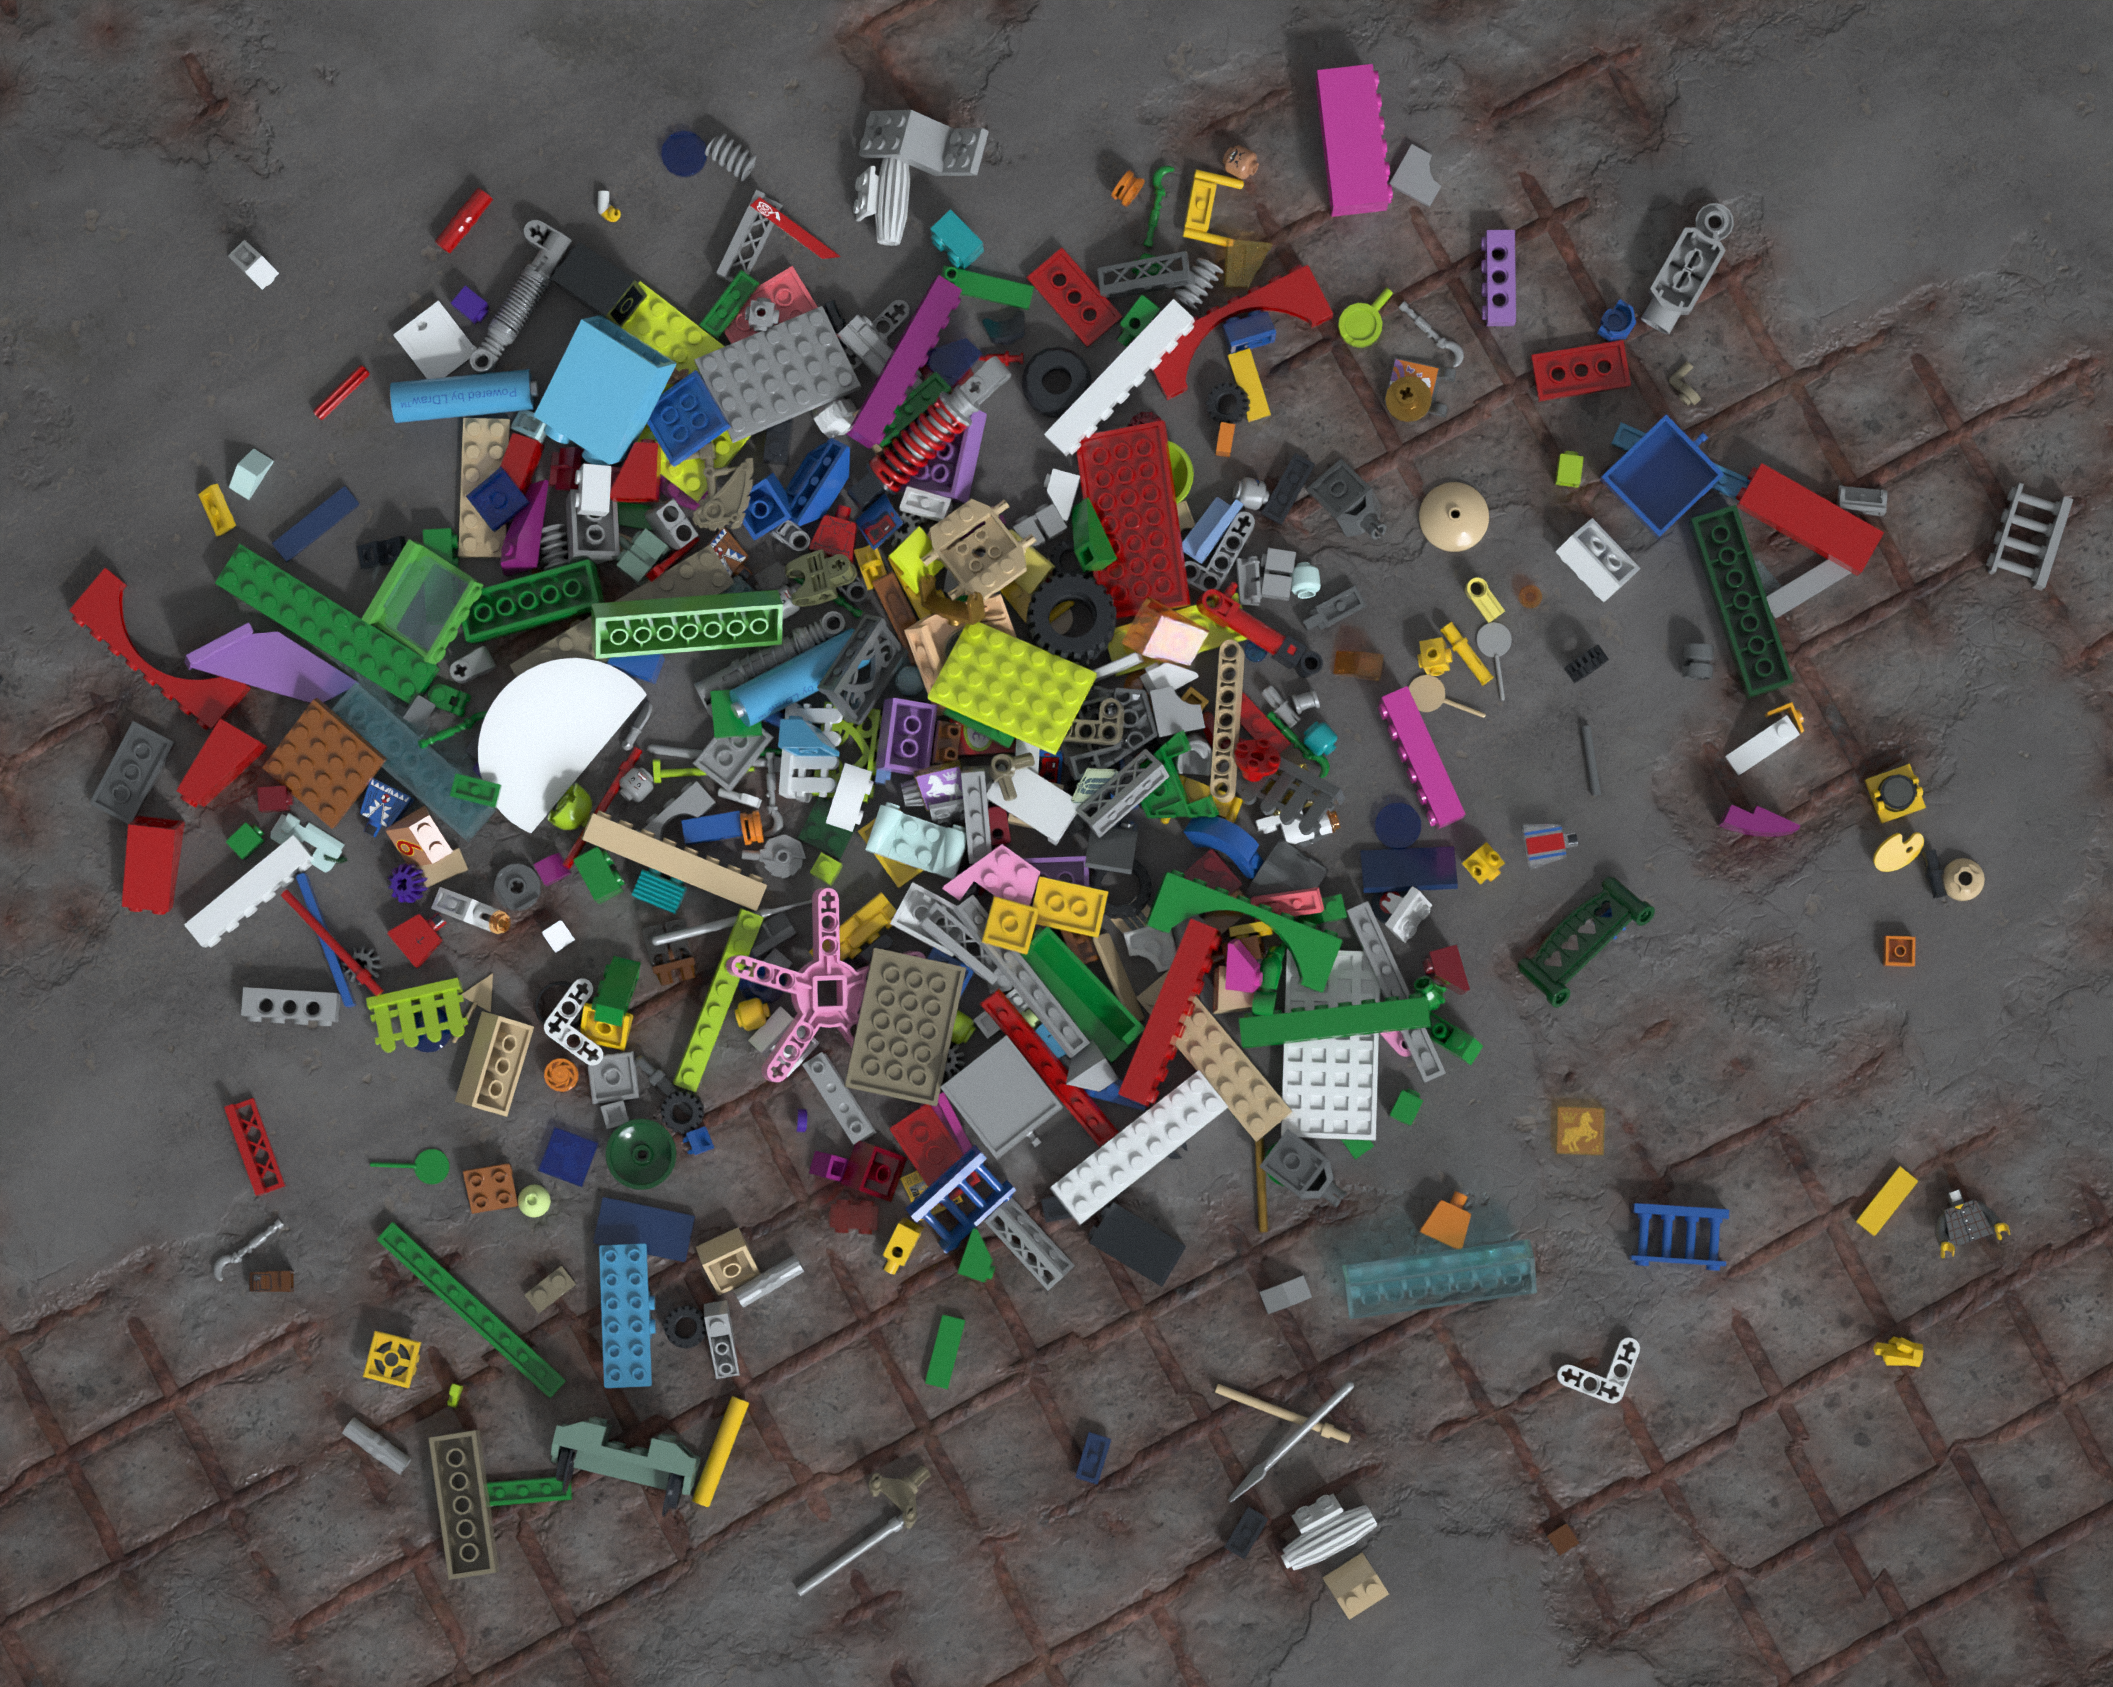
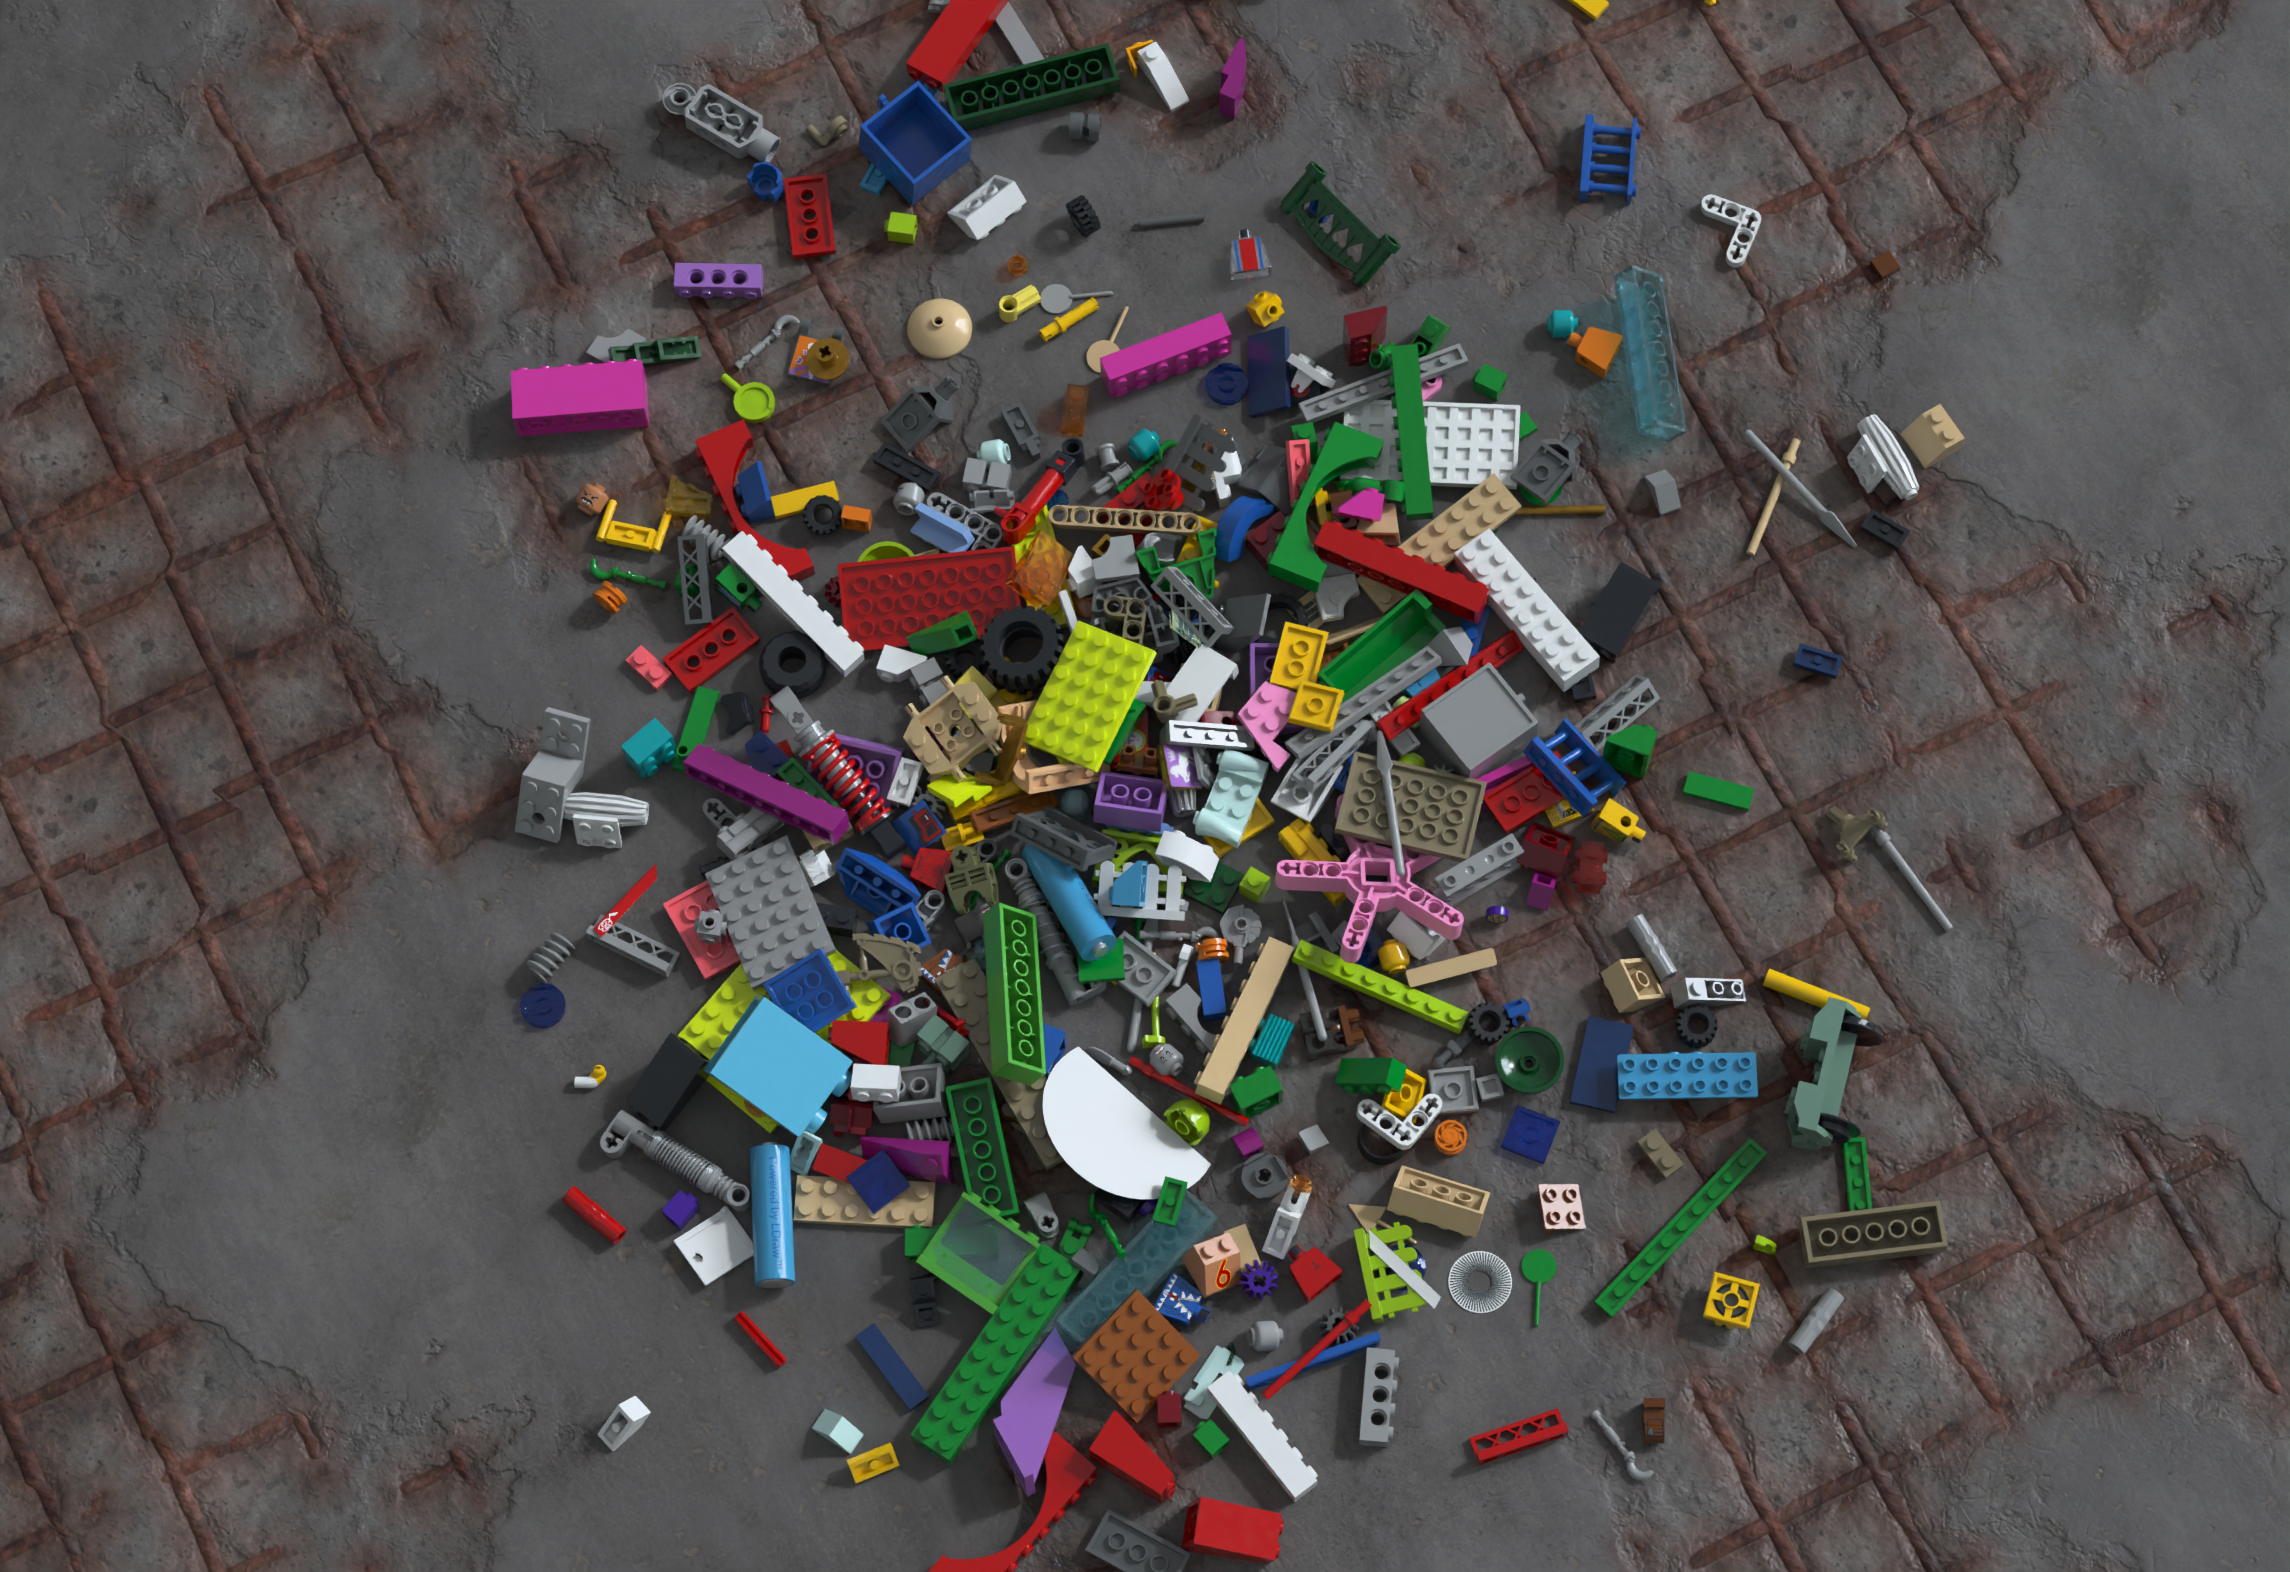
camera: 90 degrees left, 15 degrees down
yellowish green brick [518,1184,551,1217] -> none
green tile [699,270,760,340] -> none
yellow brick [1417,637,1453,676] -> none
clear yellow tile [1556,1107,1605,1156] -> none
none -> dark green slope [608,336,701,367]
none -> coral plate [626,645,673,691]
none -> light grey head [1247,1321,1283,1352]
none -> white sticker [1369,1230,1441,1309]
none -> light grey piece [1377,730,1405,877]
none -> tan slope [1403,948,1497,987]
none -> sticker [1448,1251,1512,1313]
none -> teal head [1547,310,1578,338]

